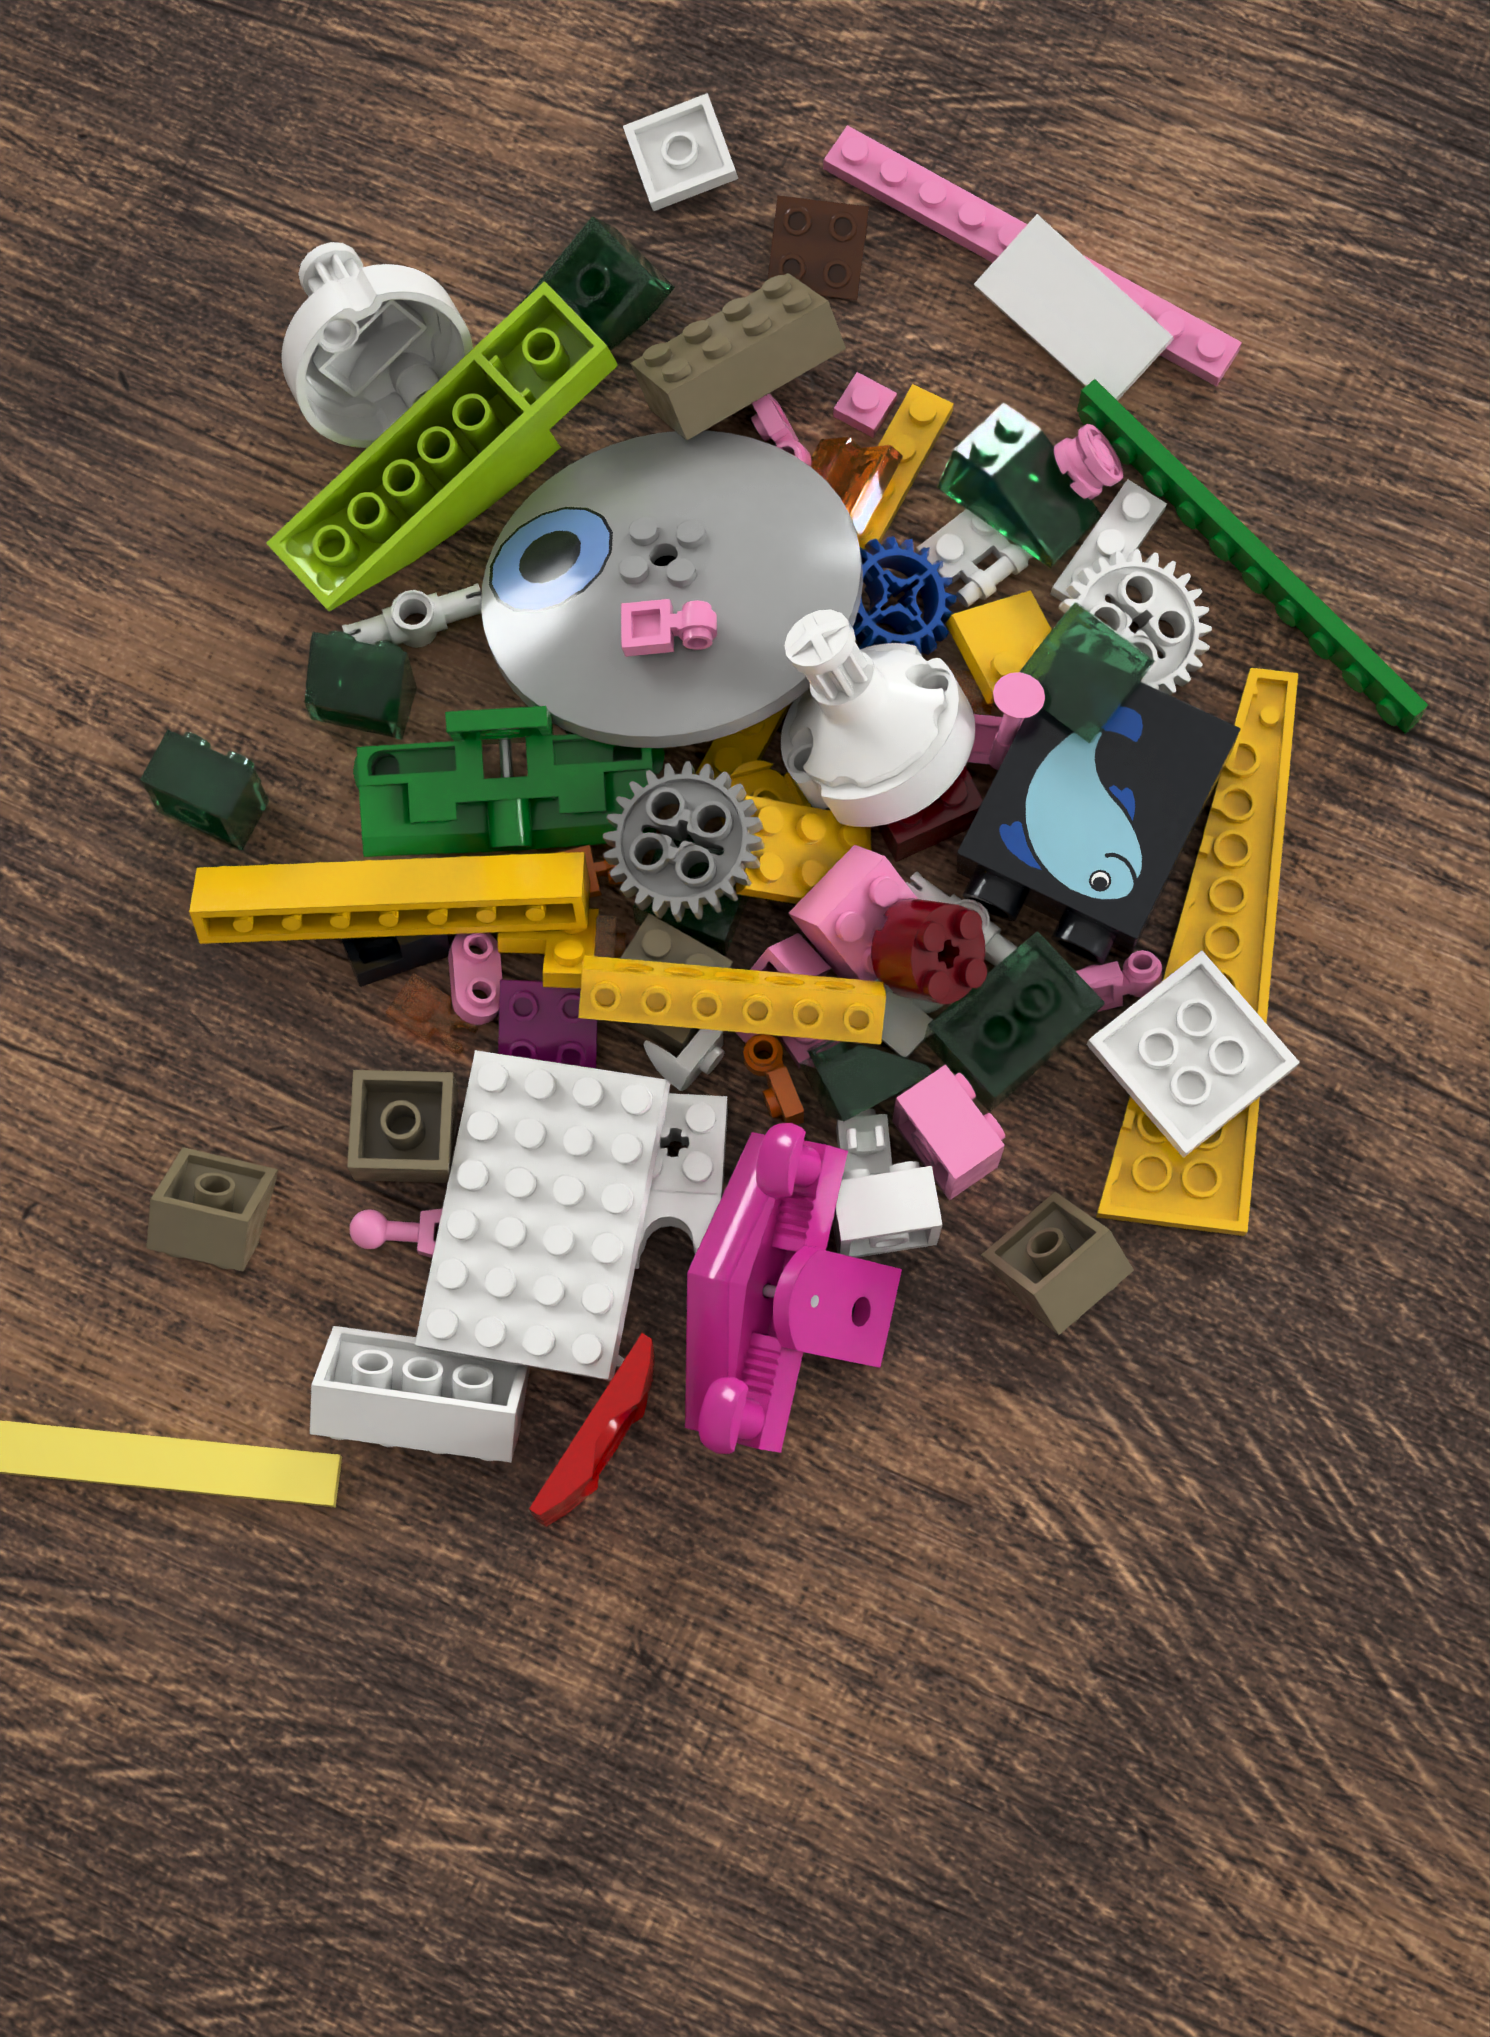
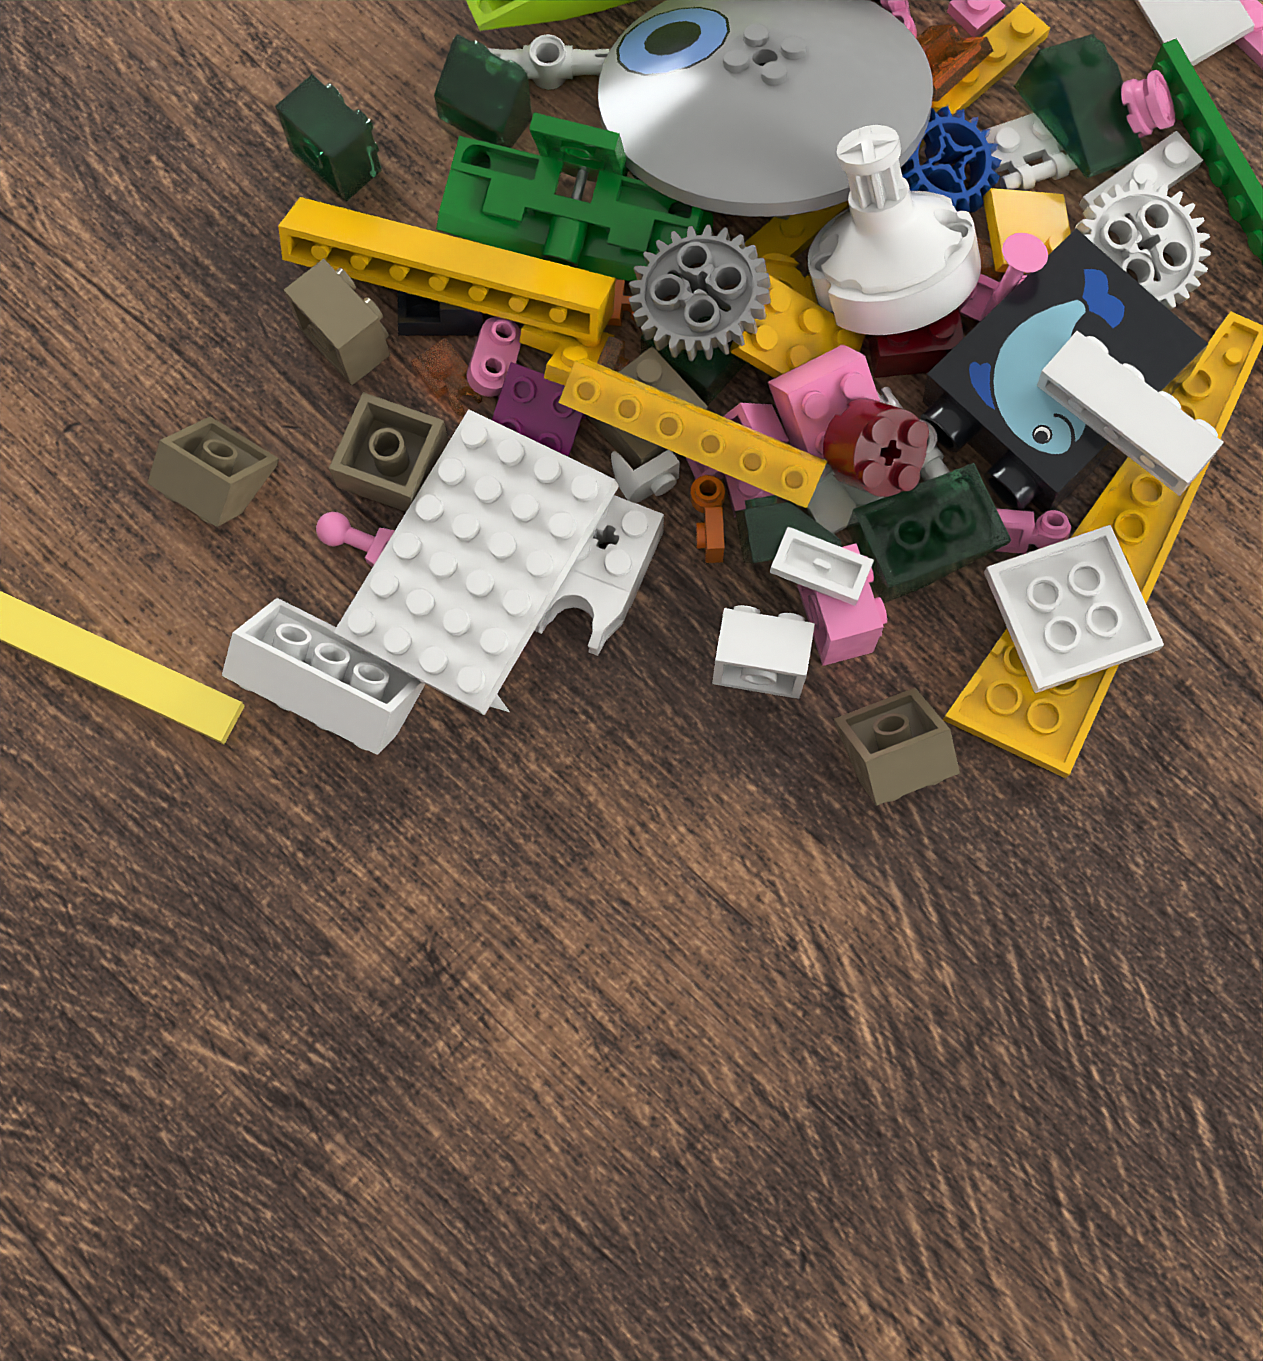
camera: 20 degrees right, 0 degrees up
red slope [529,1333,655,1527] -> none
bright pink plate [621,599,717,657] -> none
dark pink piece [685,1123,902,1454] -> none
white brick [836,1108,892,1175] -> none
clear green slope [1020,602,1155,743] -> none
none -> dark tan brick [284,259,390,386]
none -> white plate [770,527,874,606]
none -> white brick [1037,331,1224,496]

